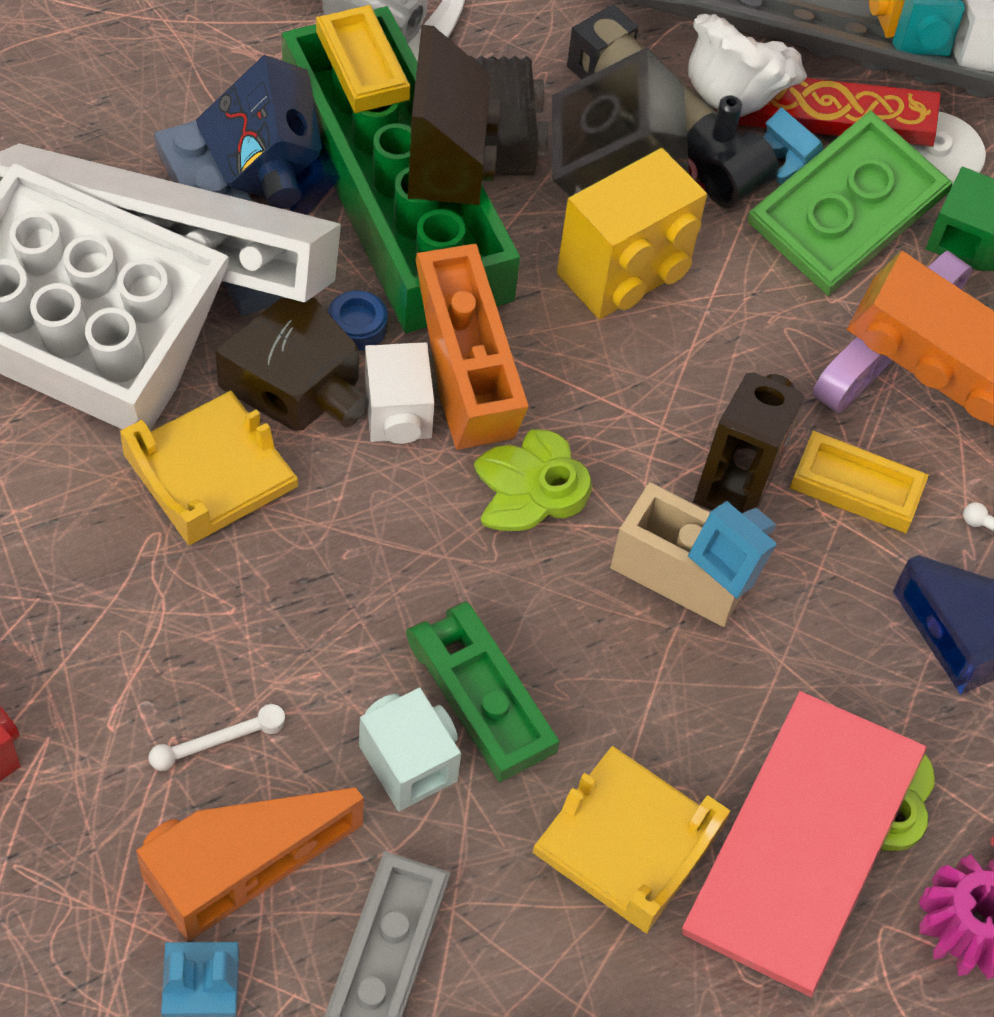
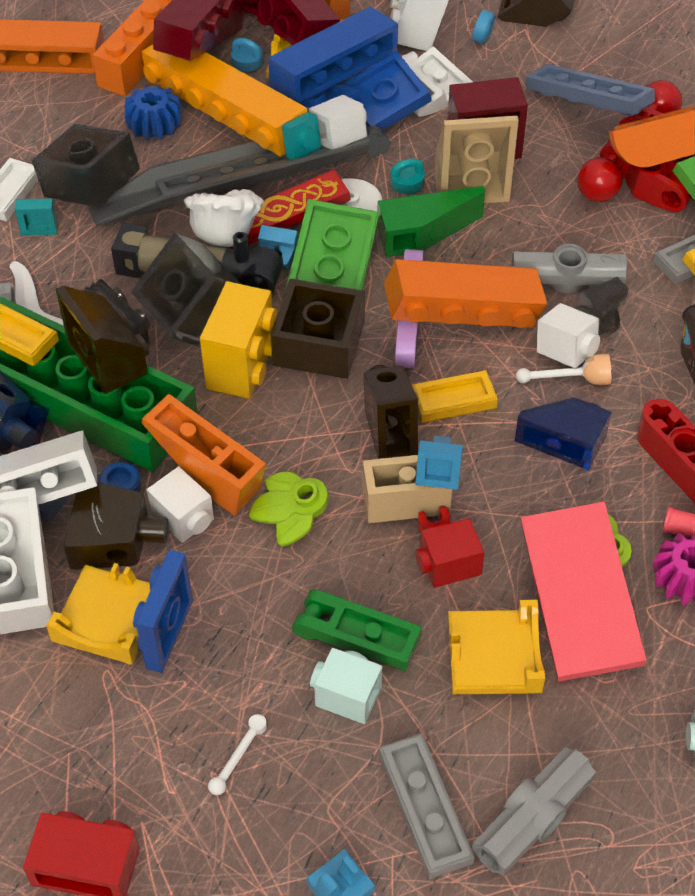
camera: 30 degrees left, 5 degrees down
orange slope [136,787,364,942] -> none
none -> blue plate [133,550,193,673]
none -> dark brown brick [271,279,365,379]
none -> red brick [415,506,485,588]

